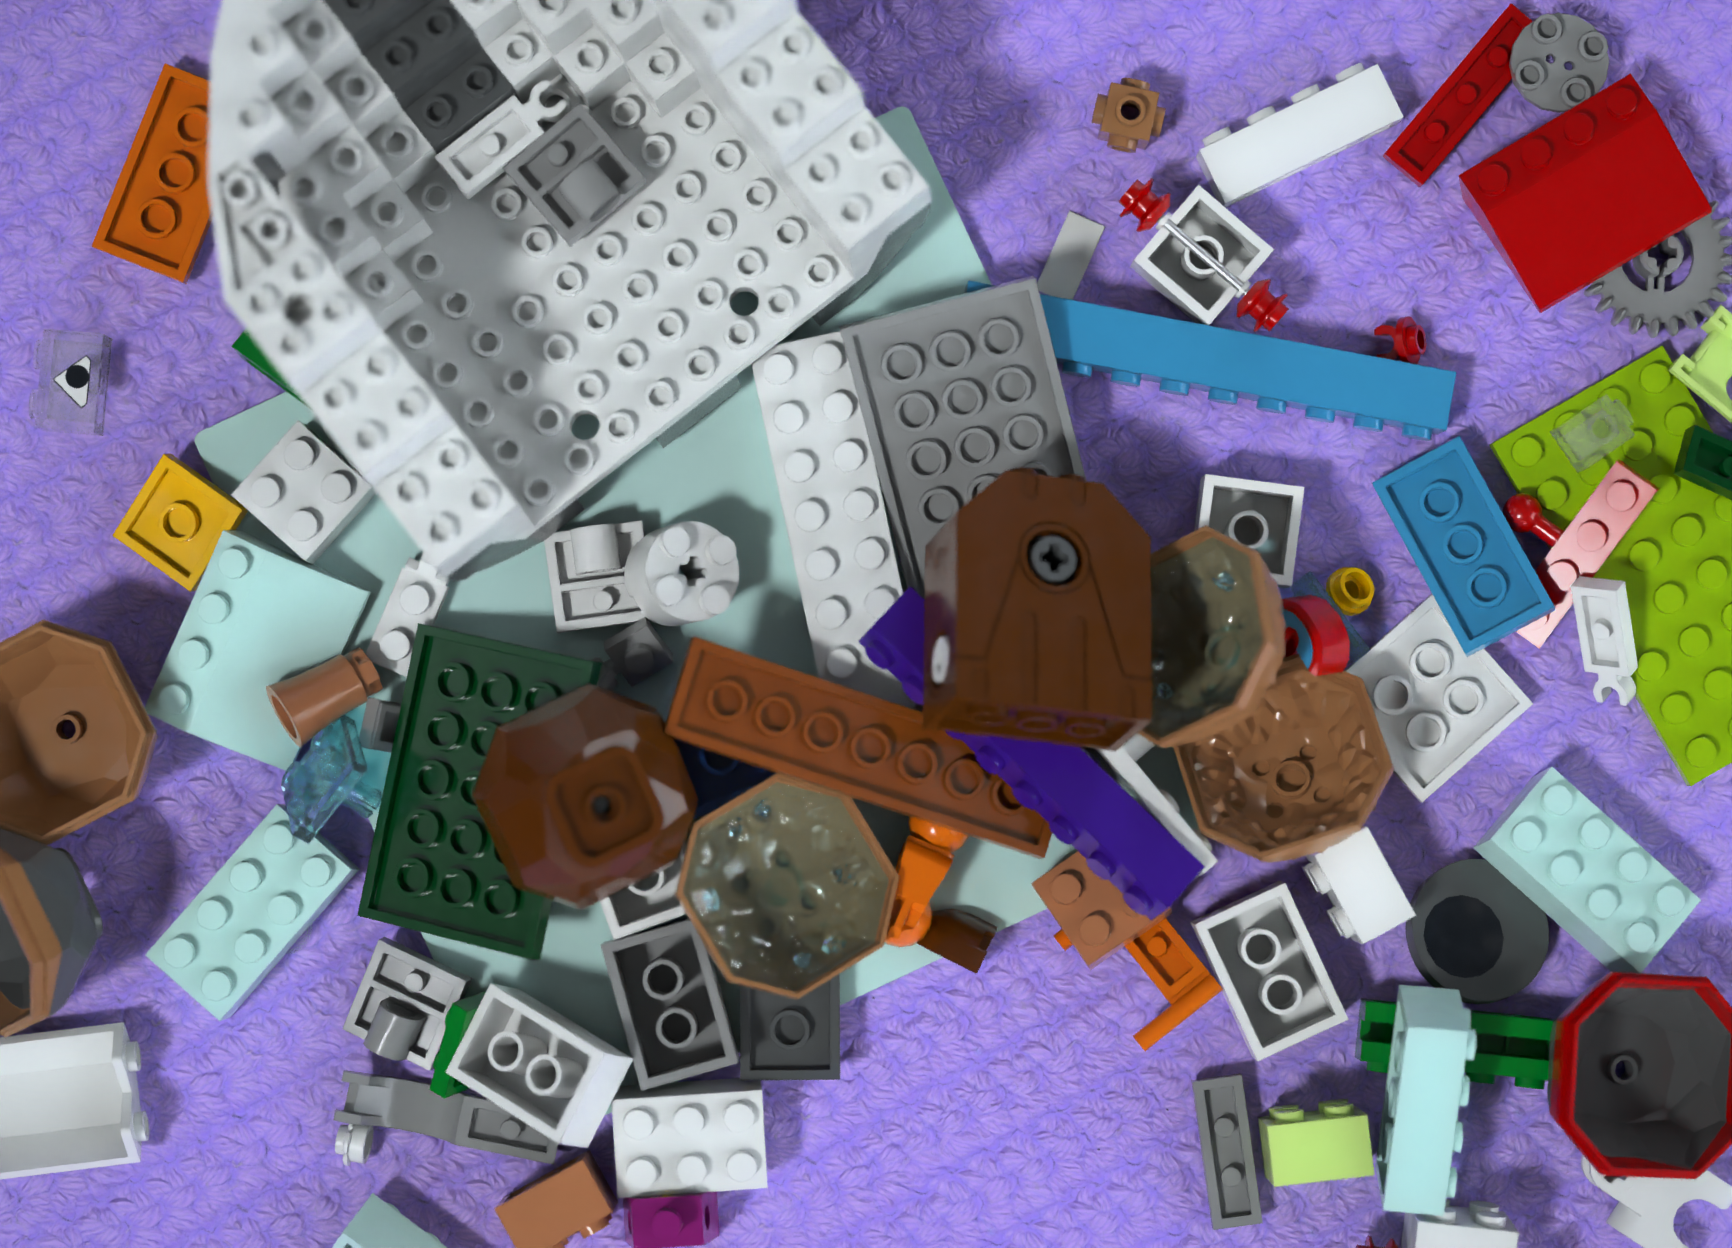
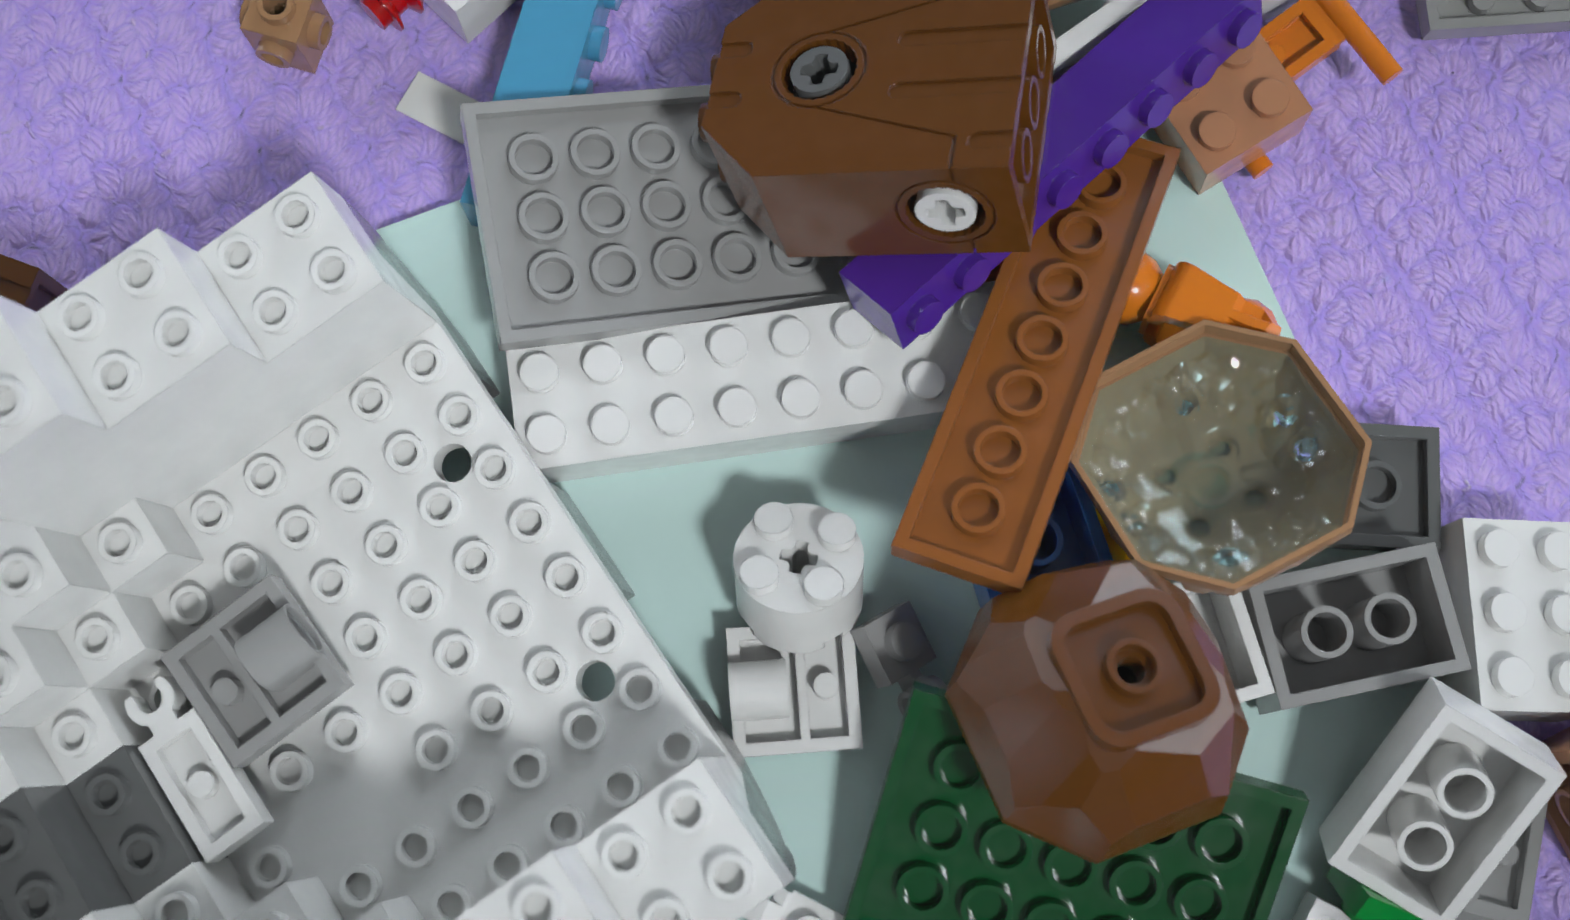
camera: 90 degrees left, 10 degrees down
reddish brown brick [917,908,997,974] -> none

